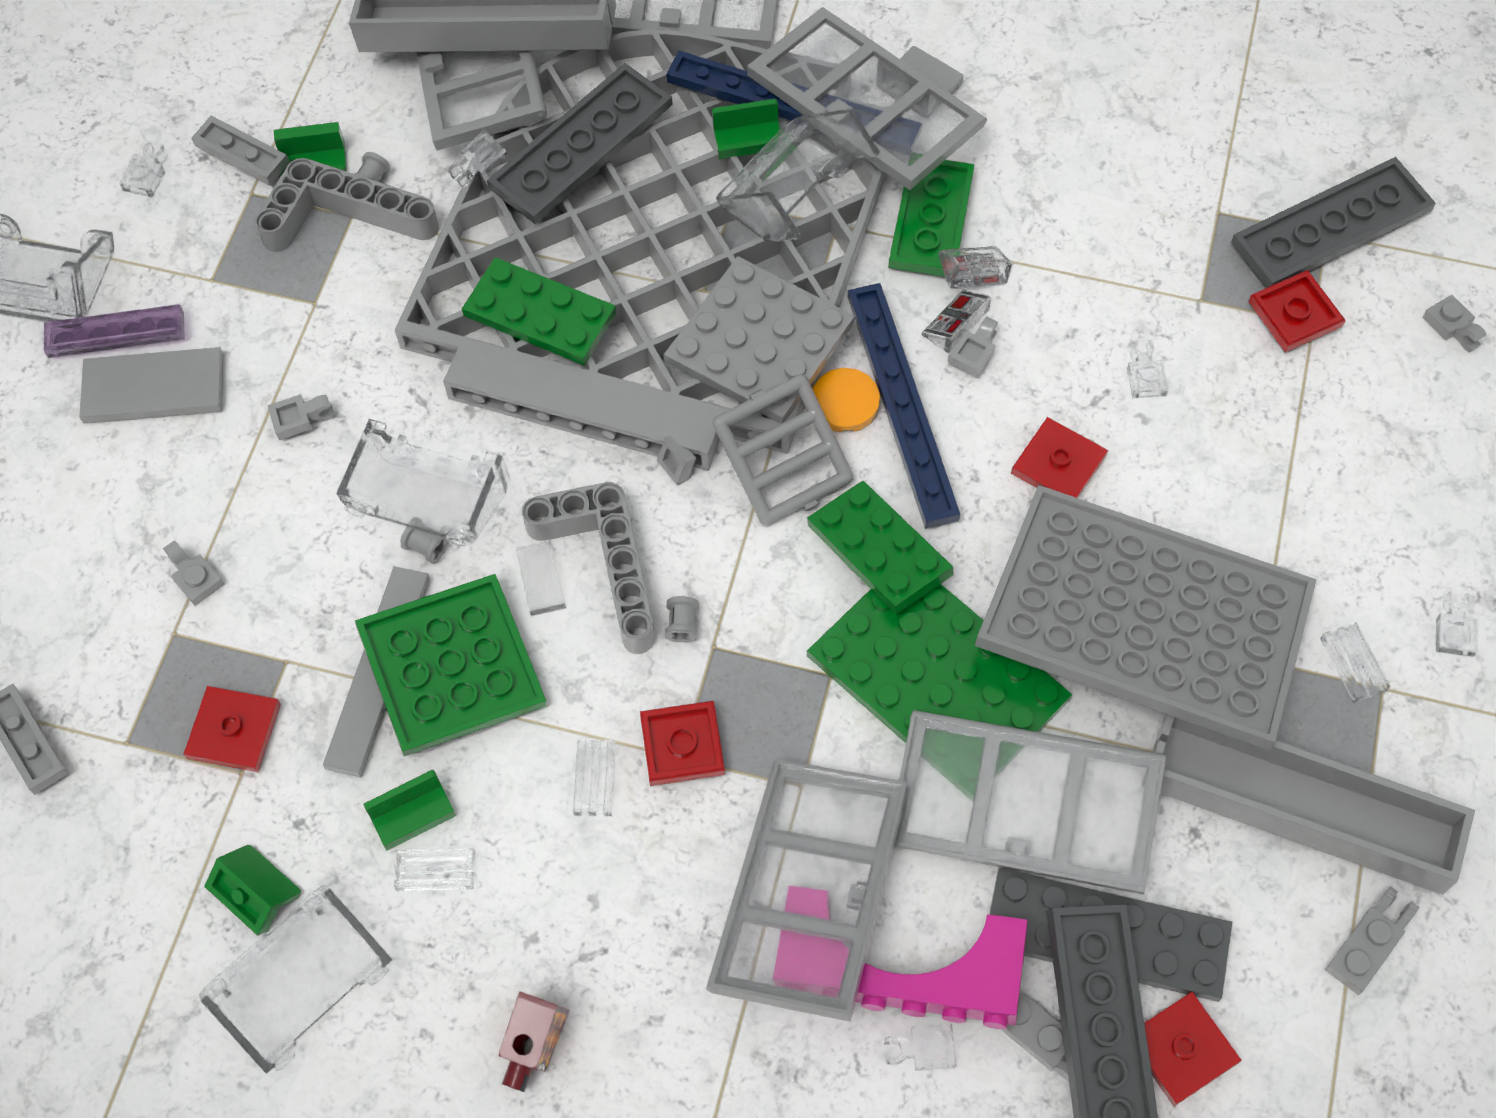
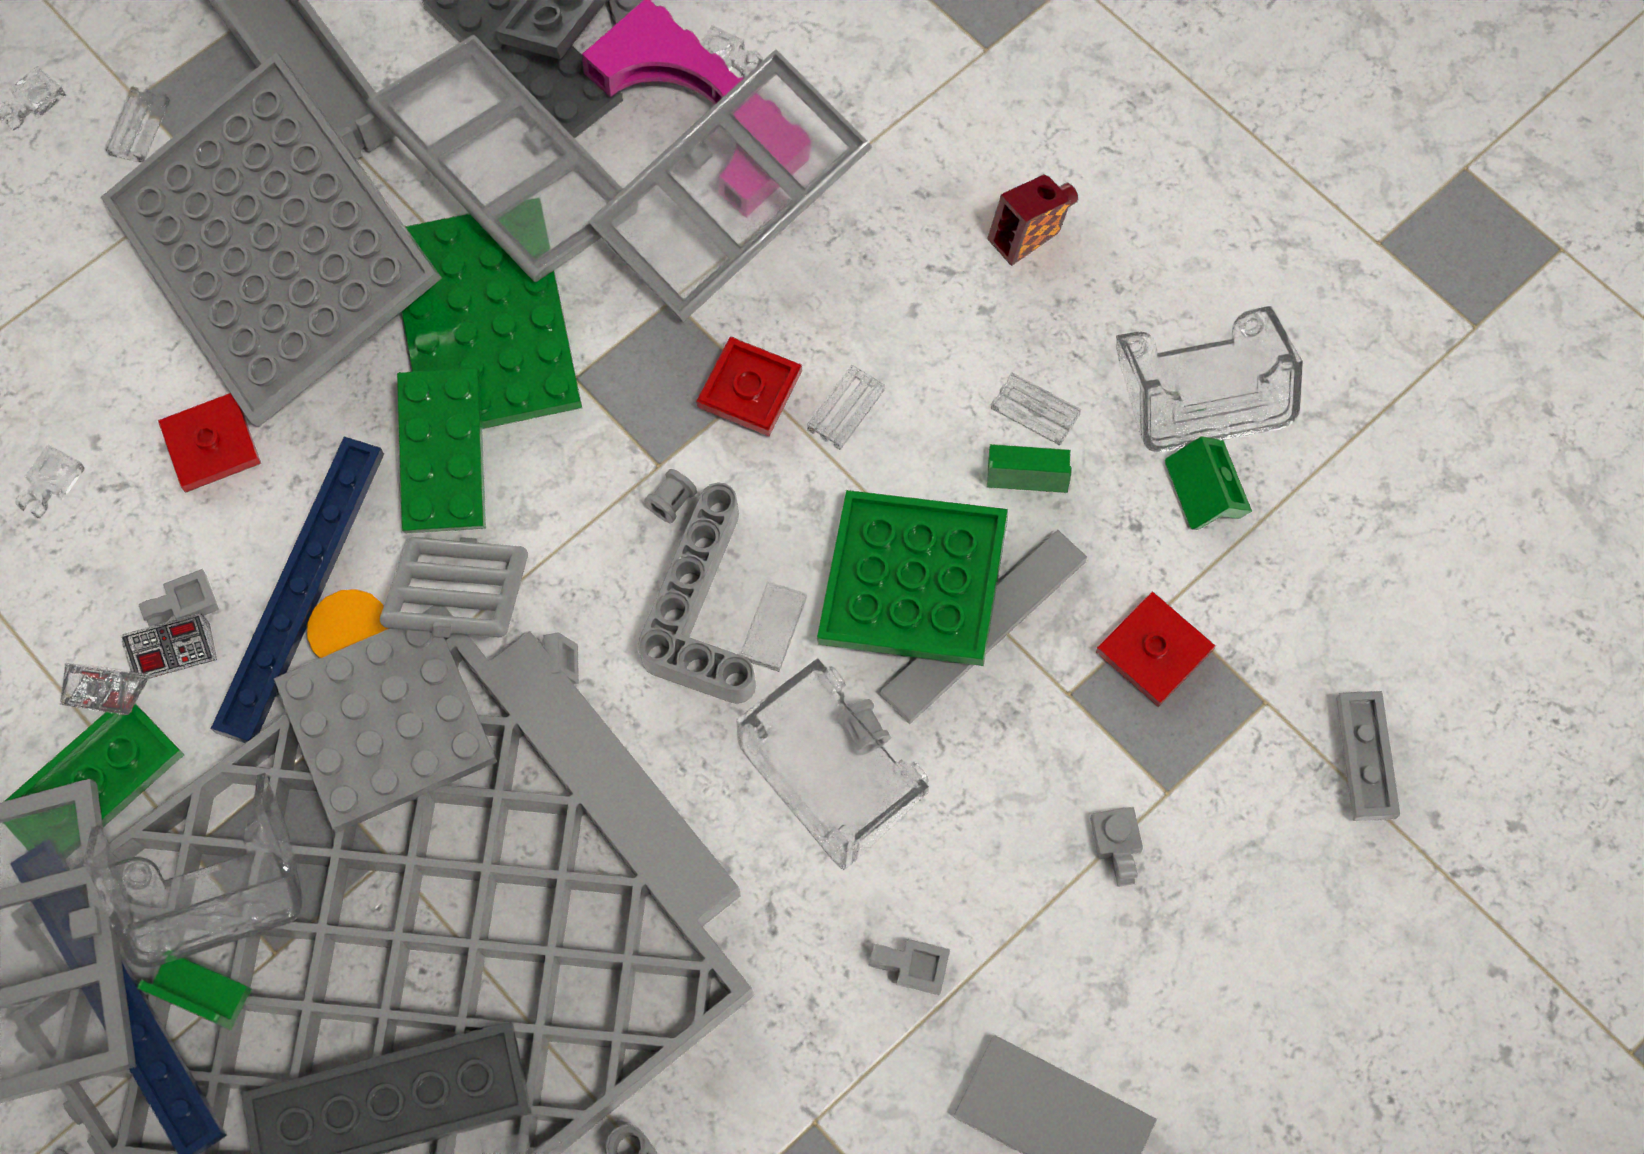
camera: 145 degrees left, 5 degrees up
green plate [462,257,616,366] -> none

